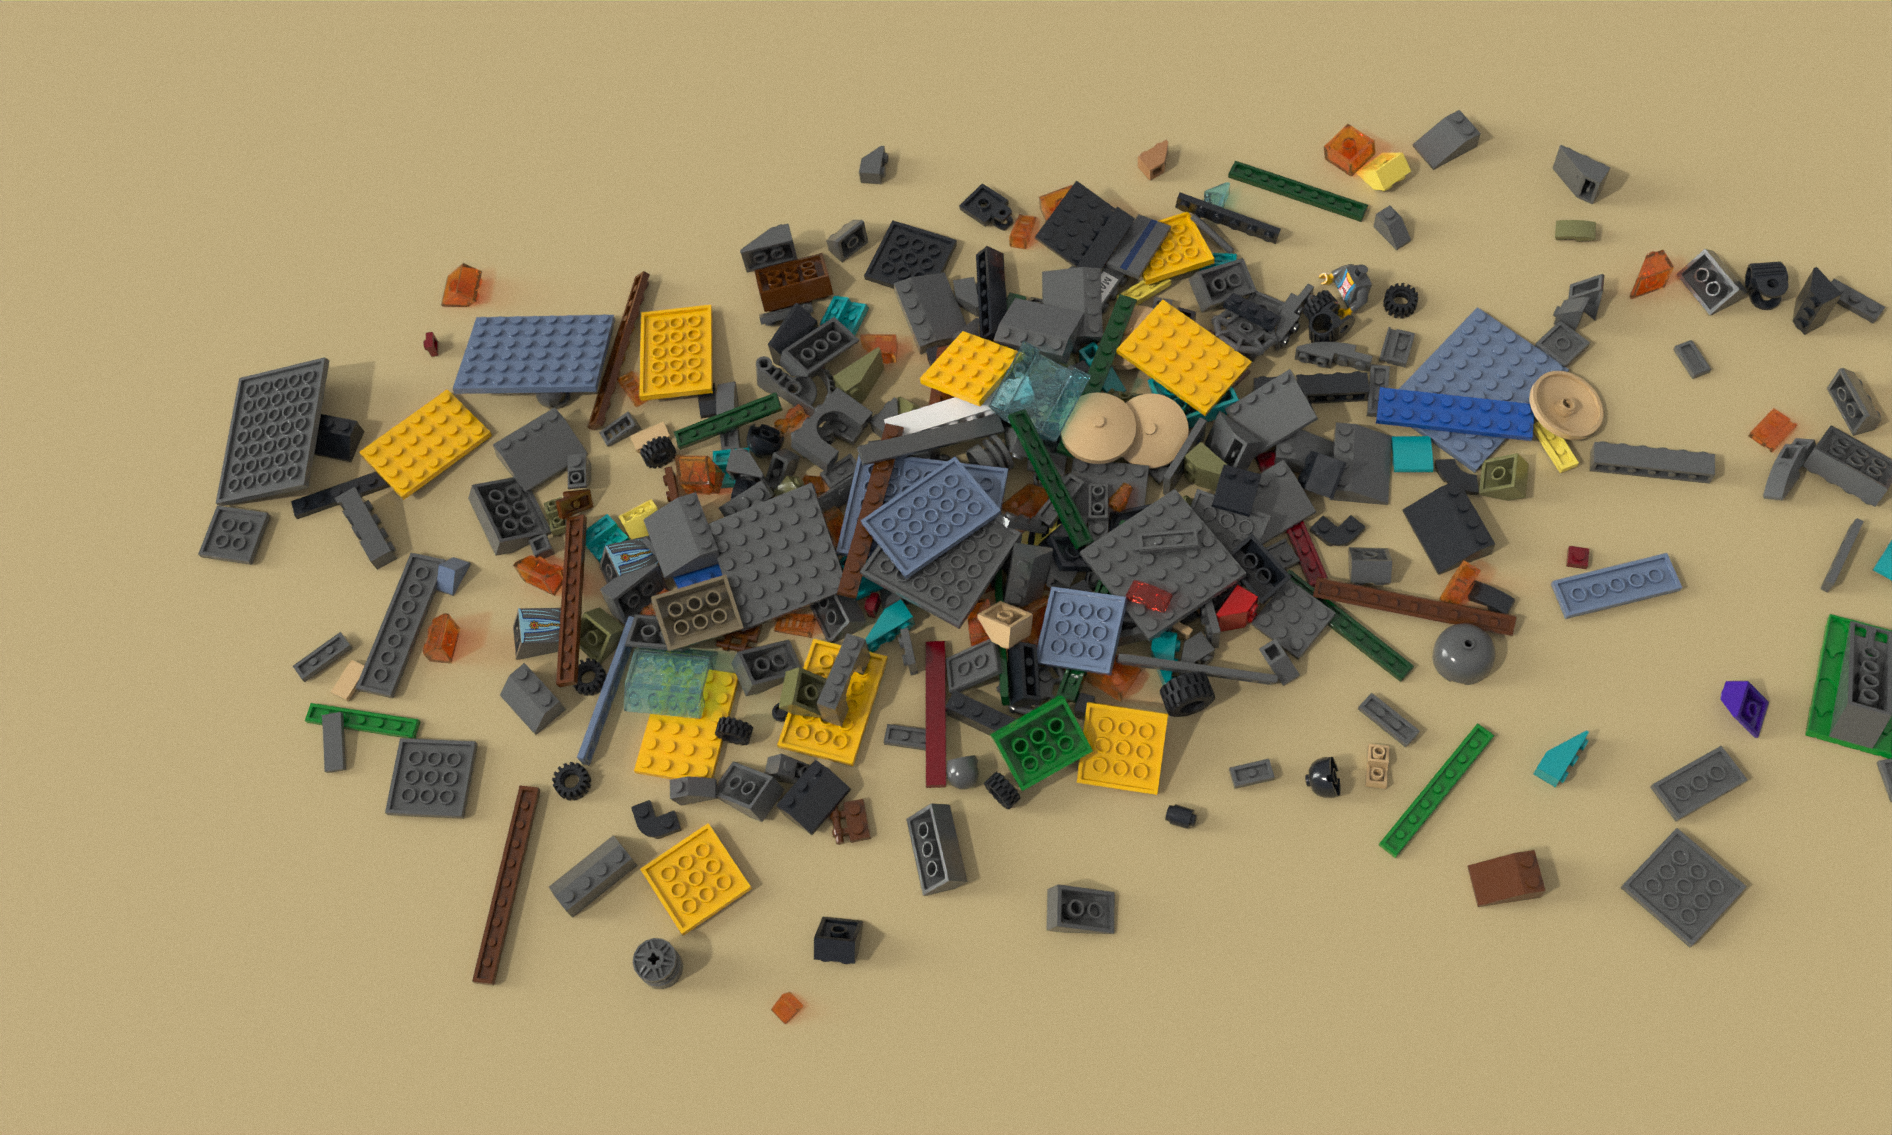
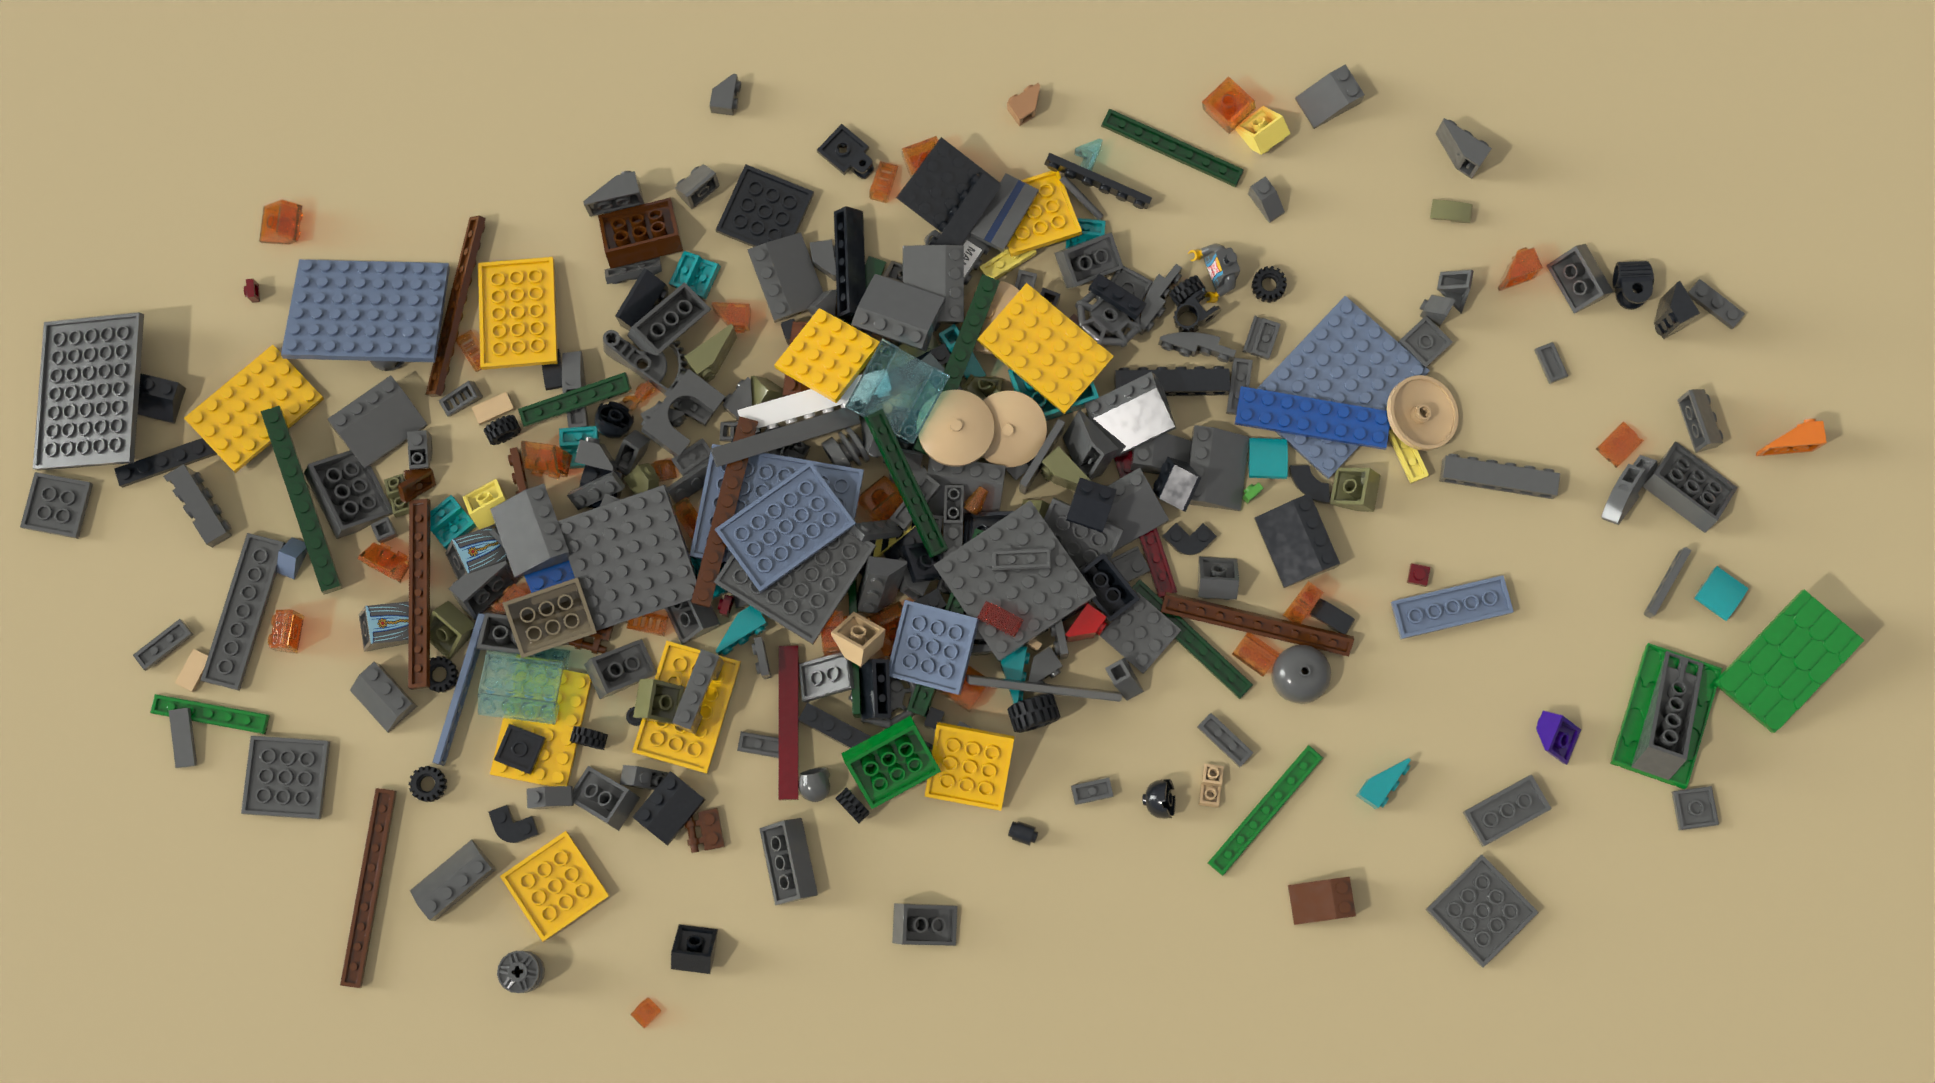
camera: 10 degrees left, 15 degrees up
none -> dark green brick [261,406,343,595]
none -> black tile [494,724,546,775]
none -> clear orange plate [1232,632,1280,677]
none -> bright green plate [1242,482,1263,504]

